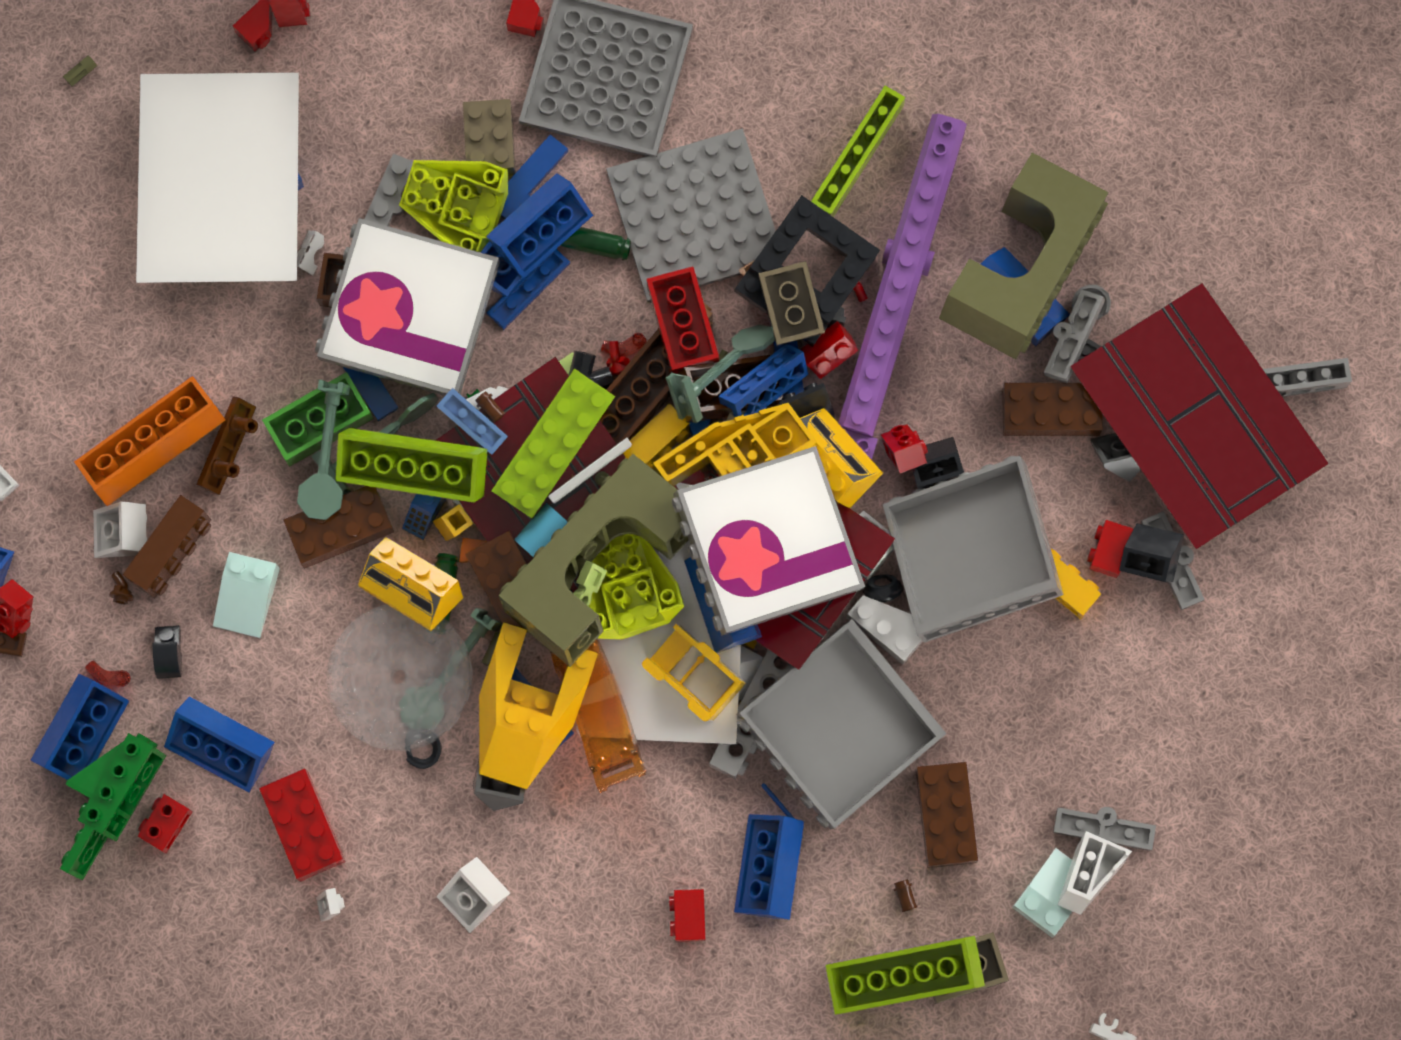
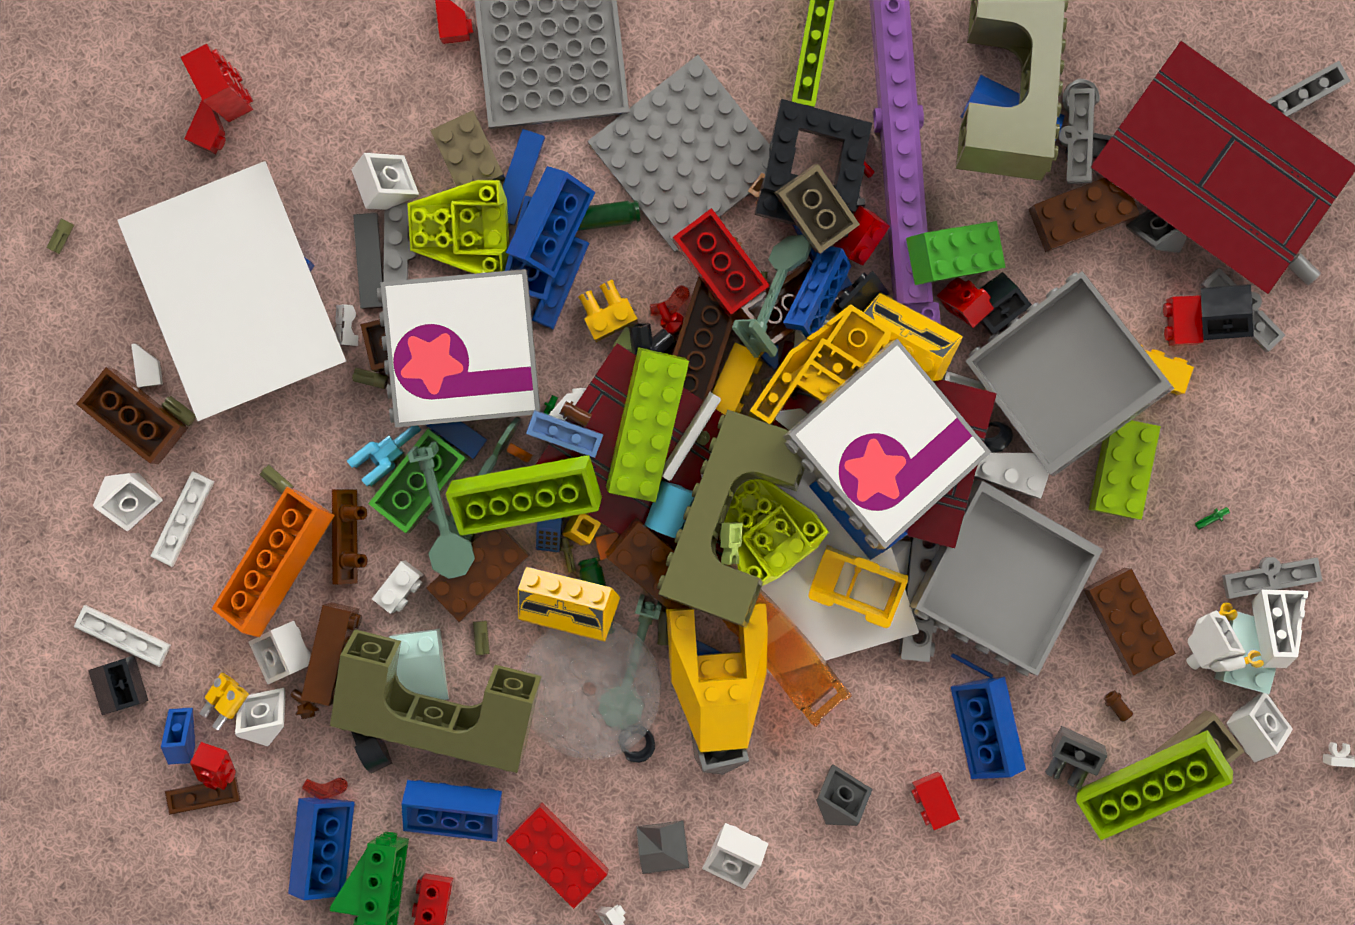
camera: 25 degrees left, 10 degrees up
none -> reddish brown brick [76,367,188,465]
none -> white slope [93,473,163,531]
none -> white tile [131,344,163,388]
none -> white tile [150,471,214,567]
none -> olive piece [161,396,196,426]
none -> yellow piece [199,673,249,730]
none -> white slope [235,688,285,746]
none -> olive piece [259,464,294,494]
none -> olive arch [330,629,542,773]
none -> medium azure plant [346,425,421,487]
none -> white slope [351,153,419,210]
none -> olive piece [352,368,388,389]
none -> dark grey tile [353,213,383,309]
none -> white brick [372,560,424,614]
none -> olive piece [473,620,490,655]
none -> orange tile [507,443,533,462]
none -> olive piece [560,537,576,572]
none -> yellow brick [578,280,638,342]
none -> dark grey slope [636,820,689,874]
none -> dark grey slope [816,764,873,826]
none -> bright green brick [906,221,1006,285]
none -> dark grey brick [1045,726,1108,789]
none -> lime brick [1088,420,1161,520]
none -> white torso [1186,602,1264,672]
none -> green piece [1195,507,1230,530]
none -> white slope [1226,693,1293,762]
none -> light grey piece [1288,253,1321,285]

